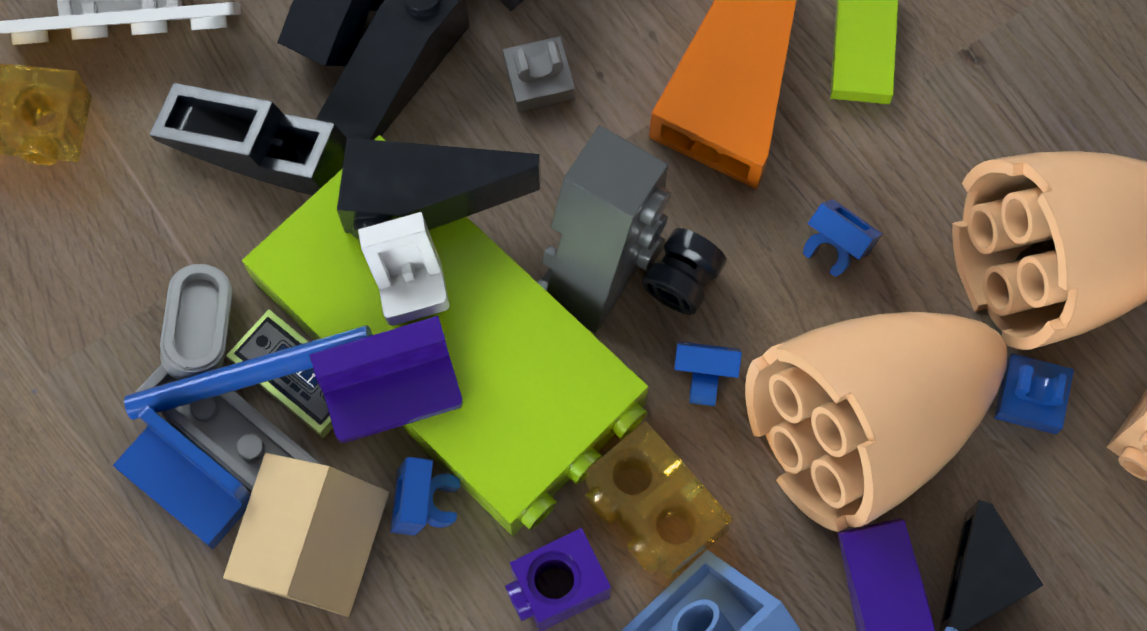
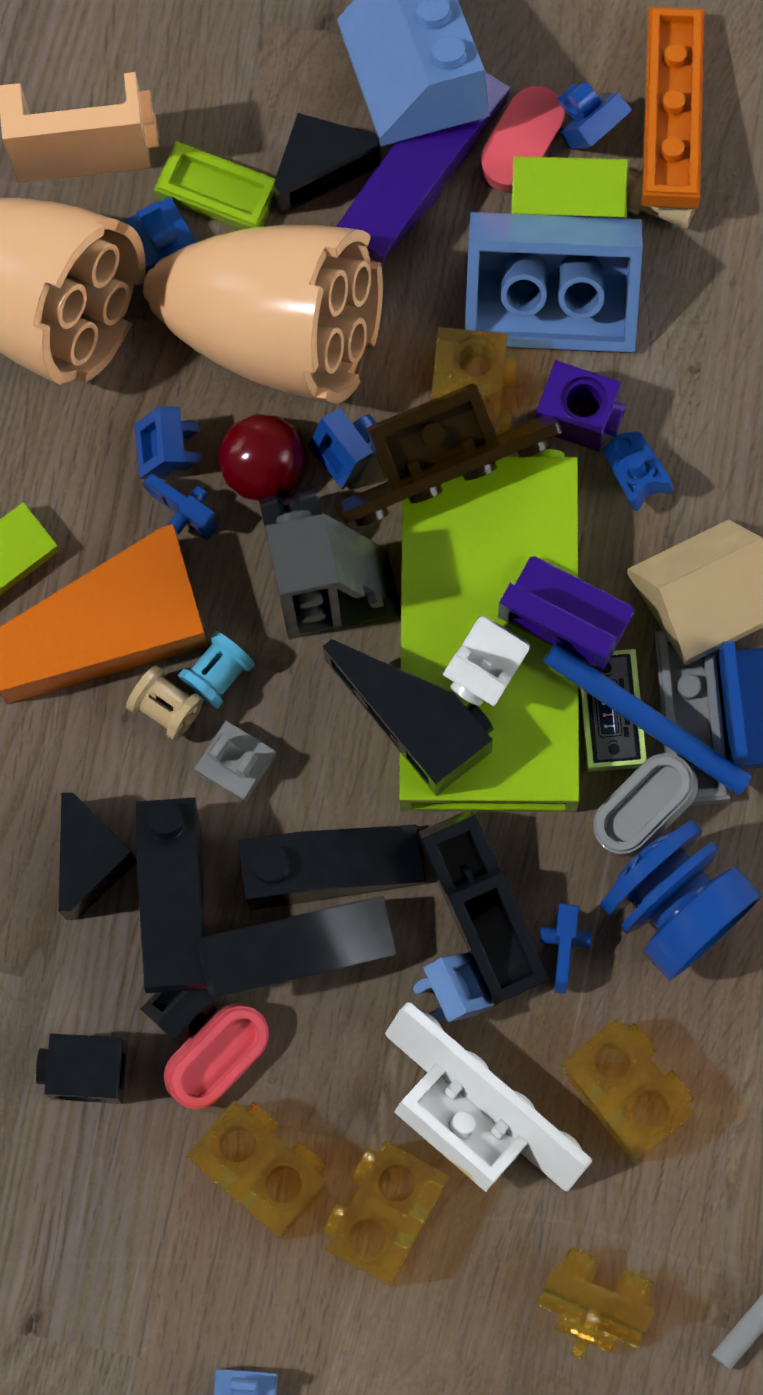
camera: 130 degrees left, 5 degrees up
blue tile [390,457,460,536] -> none
none -> tan bush [126,665,204,741]
none -> blue piece [141,474,219,540]
none -> lime tile [154,141,275,230]
none -> medium azure bush [178,631,255,709]
none -> dark red hair [218,413,309,501]
none -> dark brown bracket [334,383,562,526]
none -> medium blue tile [413,952,494,1022]
none -> blue piece [539,903,592,994]
none -> blue wheel [600,820,763,981]
none -> blue piece [603,431,674,511]

